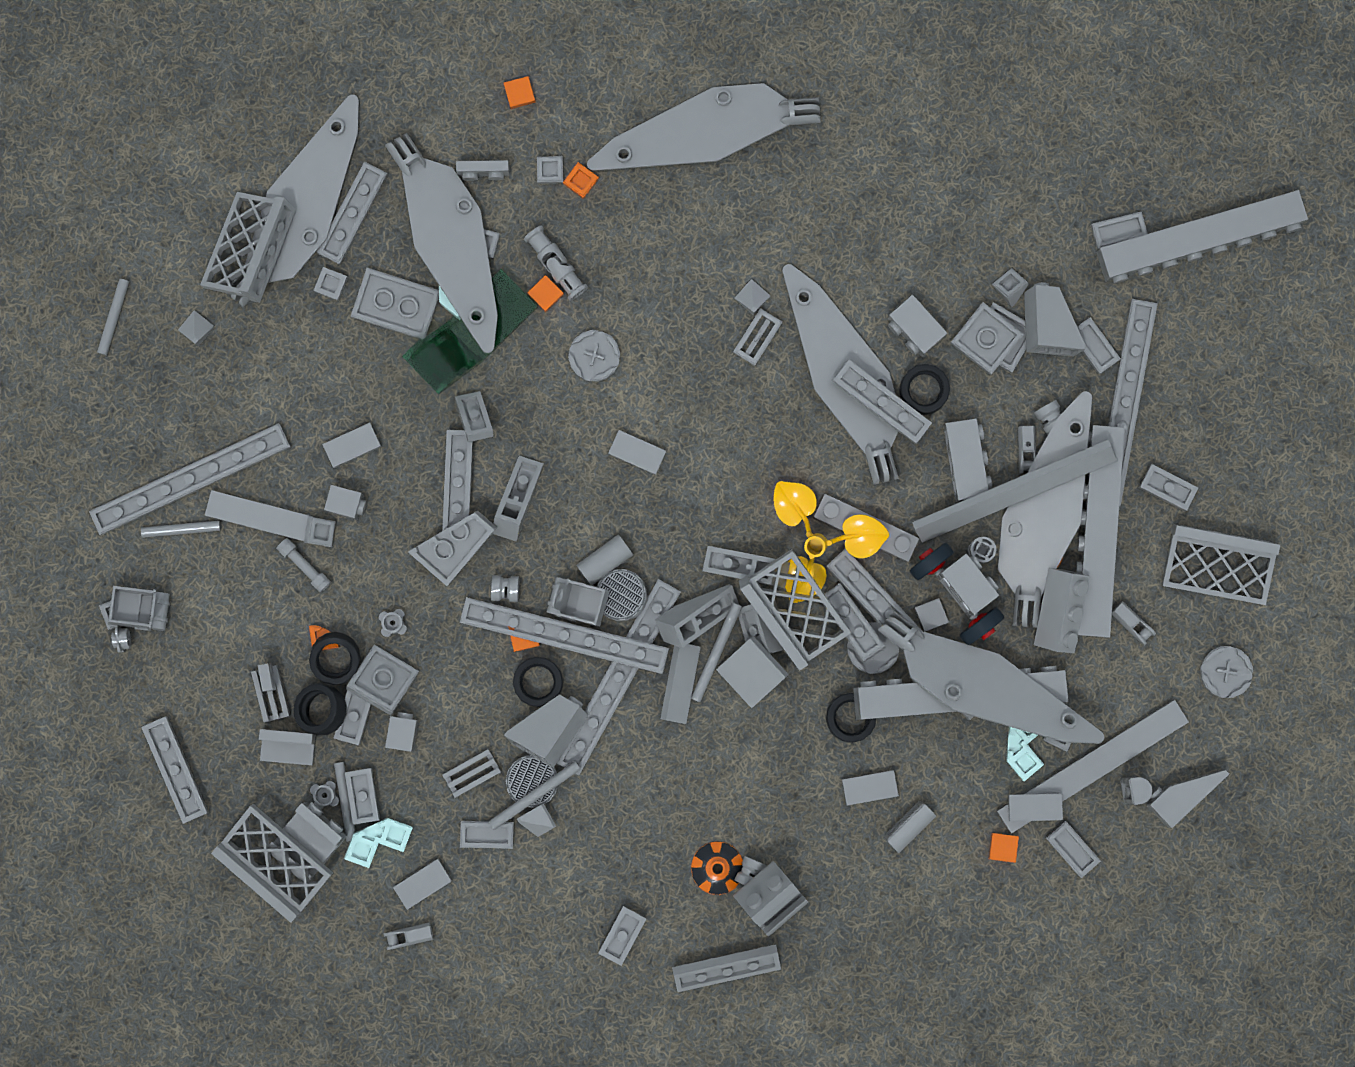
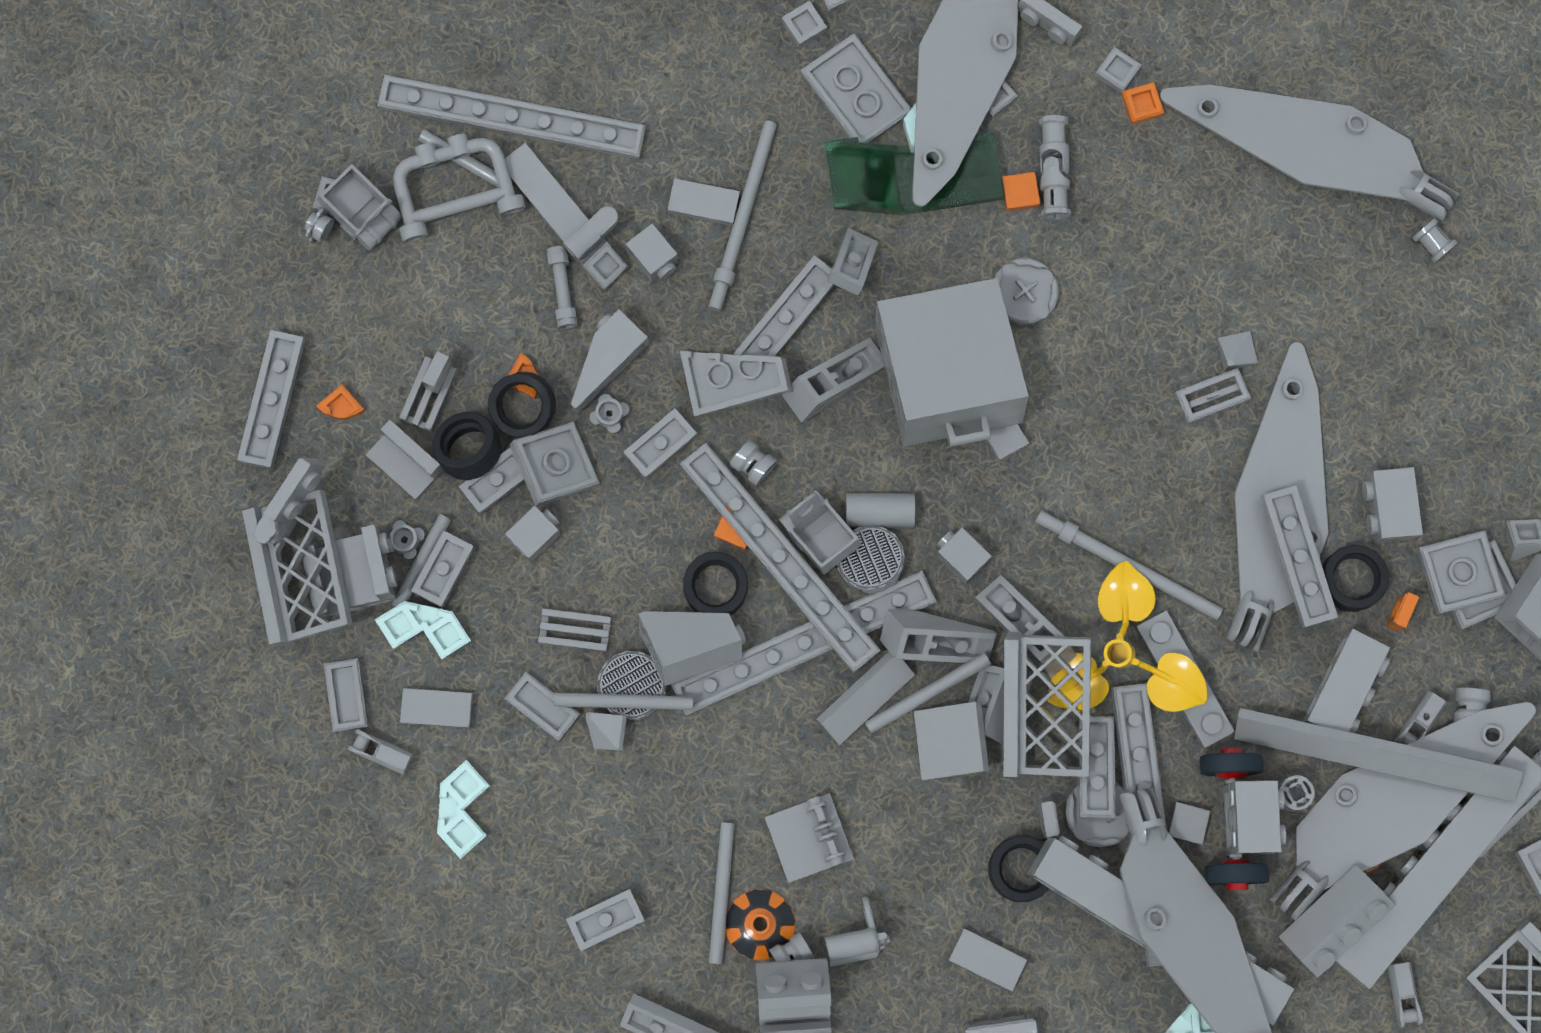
camera: 35 degrees right, 5 degrees down
none -> light grey hinge [253,458,326,544]
none -> orange tile [316,384,365,419]
none -> light grey tile [324,658,369,733]
none -> light grey bar [393,133,526,243]
none -> light aqua tile [437,760,490,859]
none -> light grey bar [563,206,618,261]
none -> light grey slope [571,309,649,415]
none -> light grey plate [623,408,698,479]
none -> light grey bar [708,121,777,312]
none -> light grey bar [709,822,735,965]
none -> light grey hinge [764,793,854,883]
none -> light grey piece [825,896,890,967]
none -> light grey container [875,278,1029,447]
none -> light grey brick [936,528,992,585]
none -> light grey bar [1035,510,1223,621]
none -> light grey tile [1037,801,1060,839]
none -> orange tile [1386,592,1419,632]
none -> light grey bush [1412,218,1458,263]

